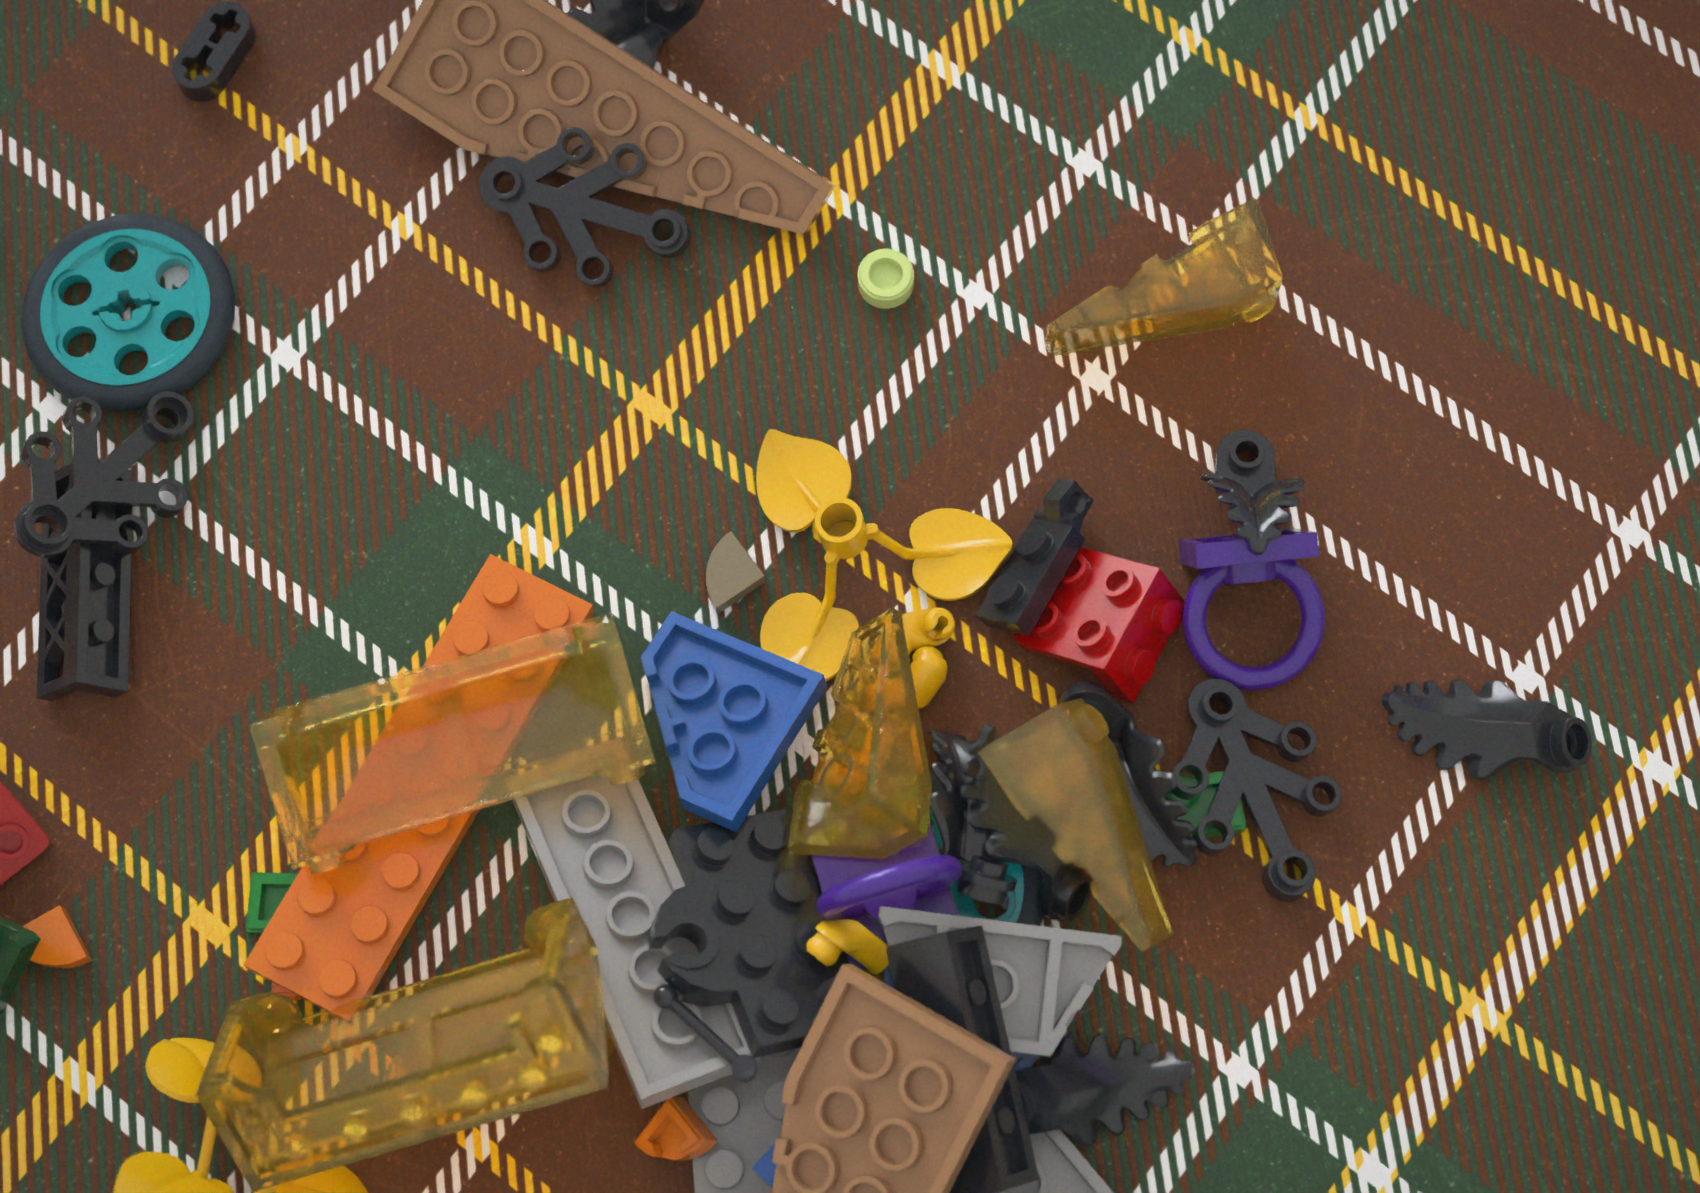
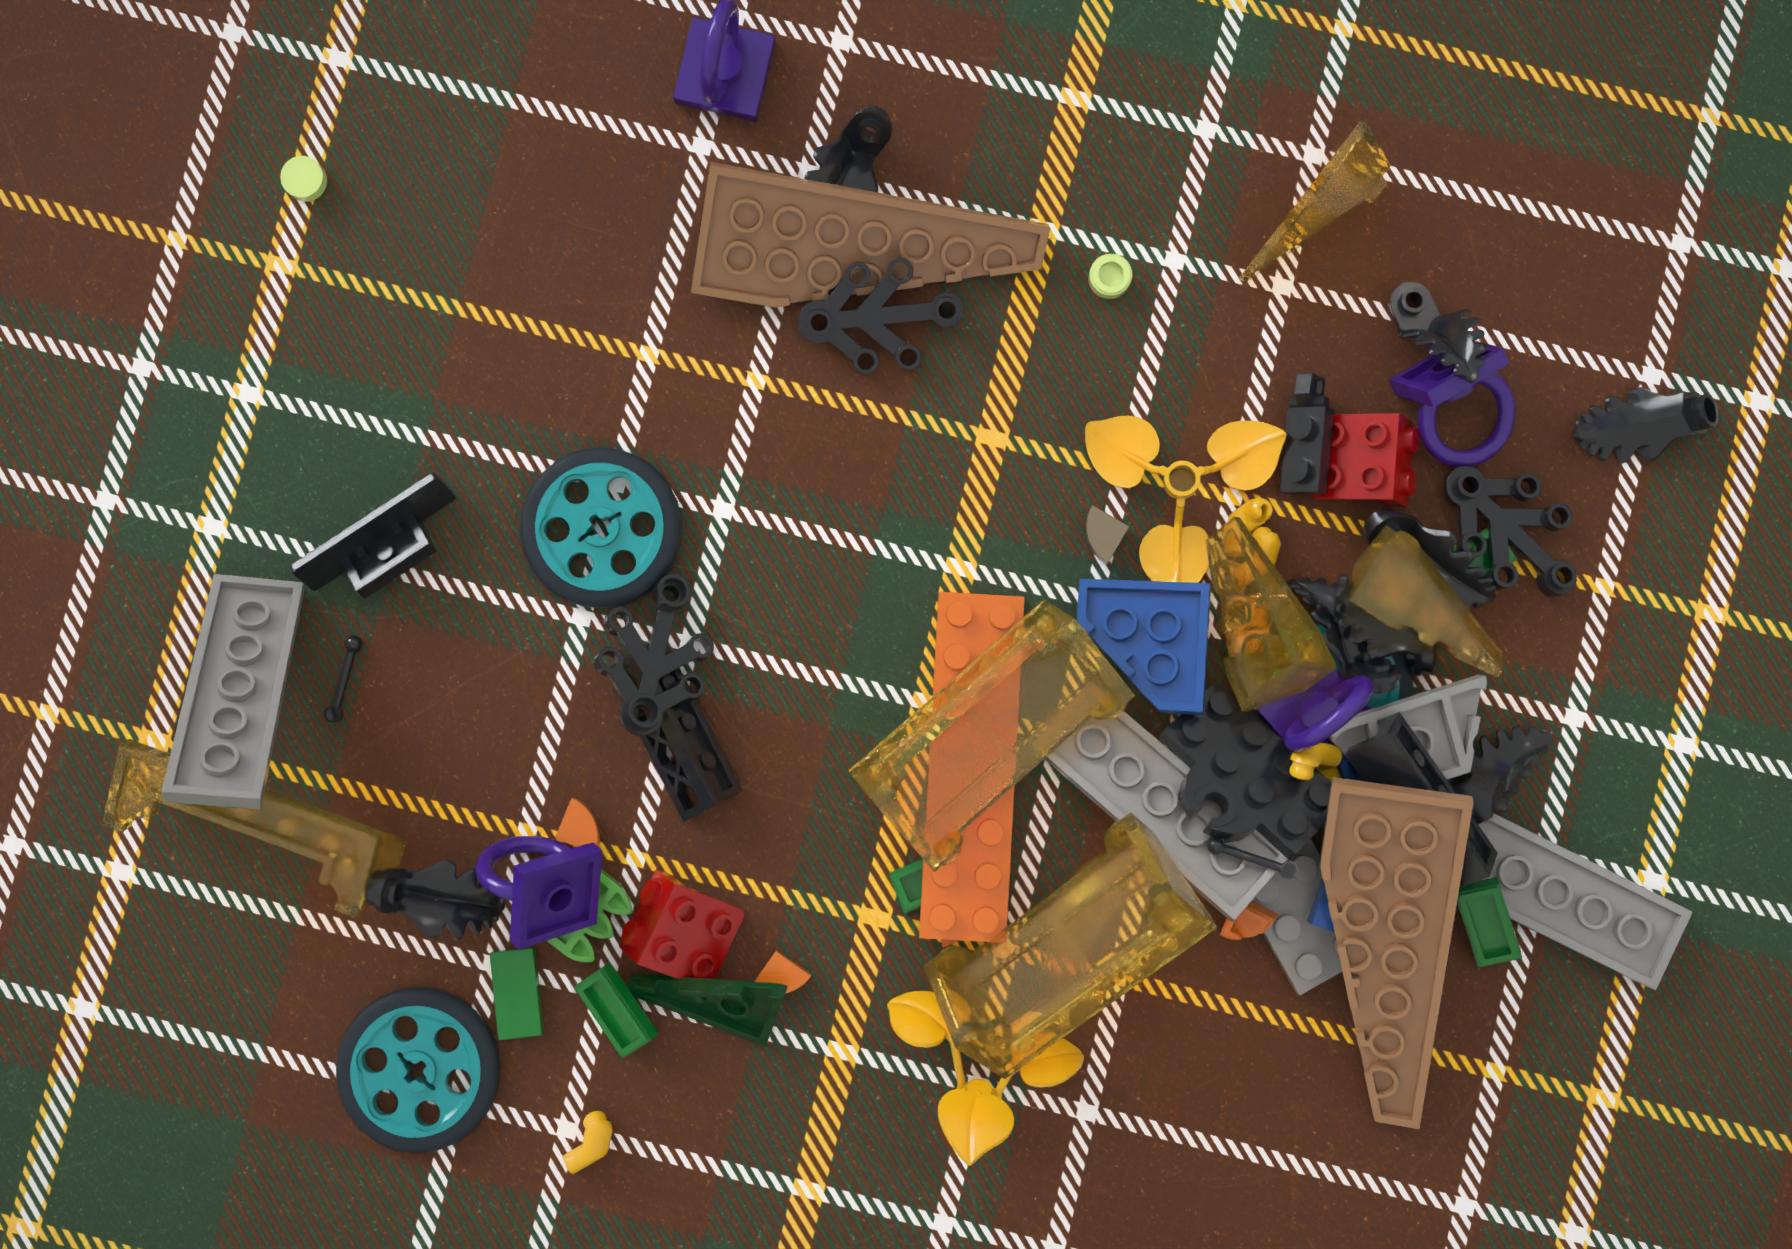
camera: 25 degrees left, 15 degrees up
black beam [172,1,256,102] -> none

